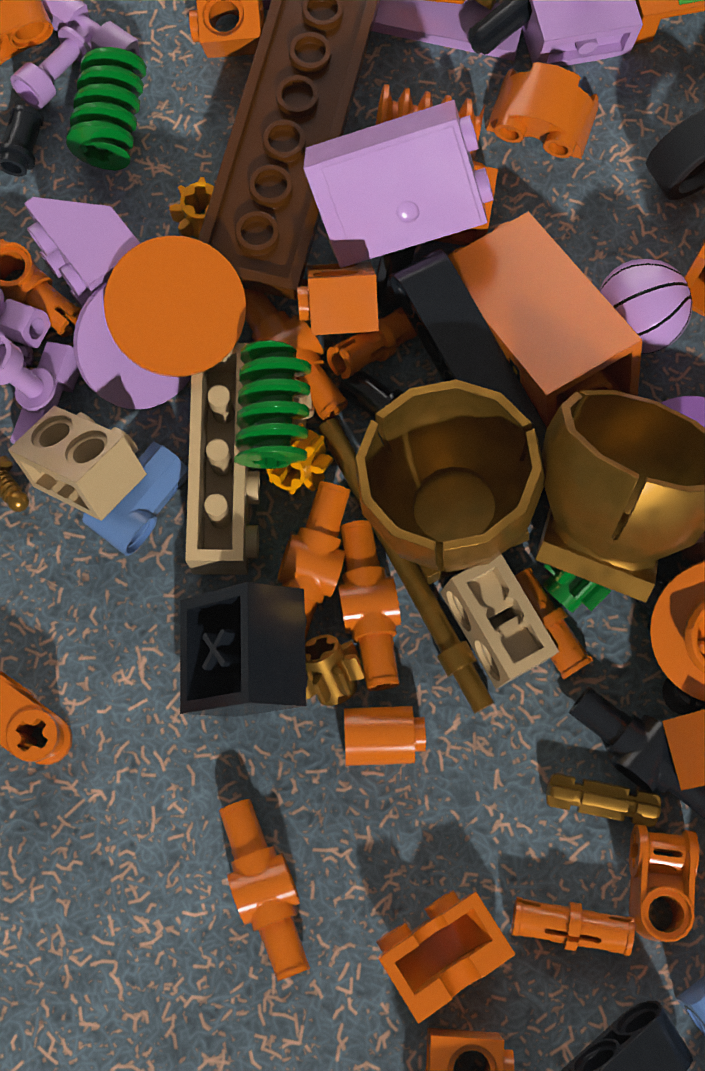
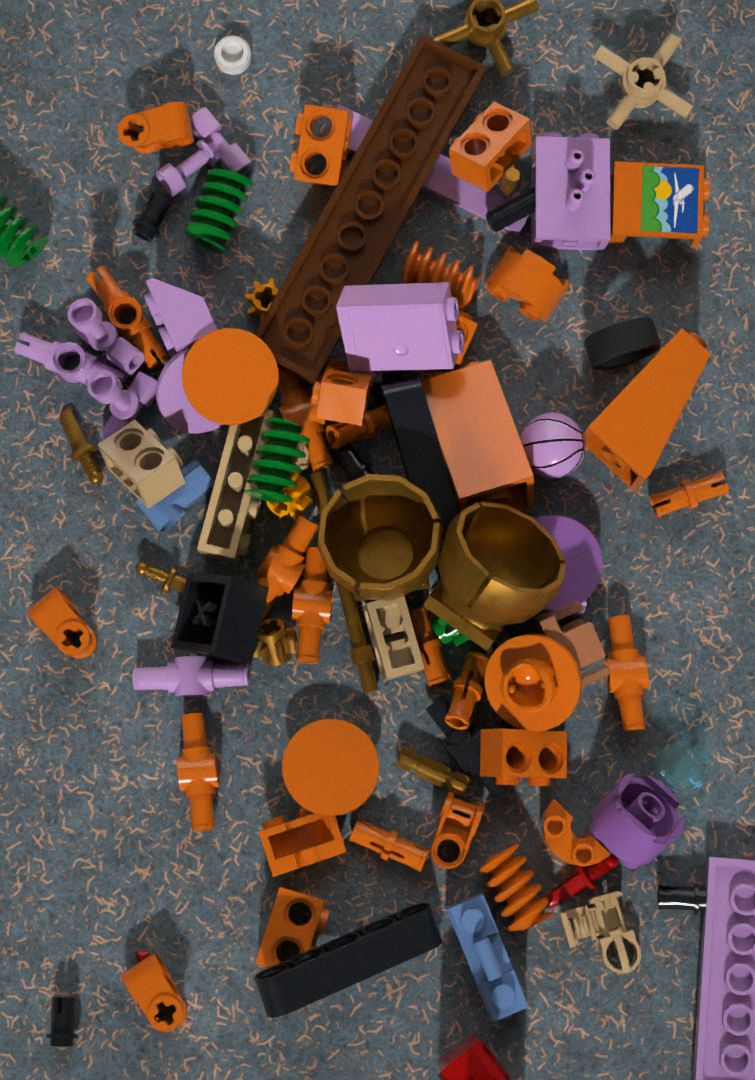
camera: 15 degrees right, 5 degrees up
orange brick [344,706,426,766] -> none
none -> lavender pin [132,656,251,697]
none -> pearl gold piece [135,561,187,594]
none -> orange piece [282,719,379,816]
none -> orange pin [445,652,489,730]

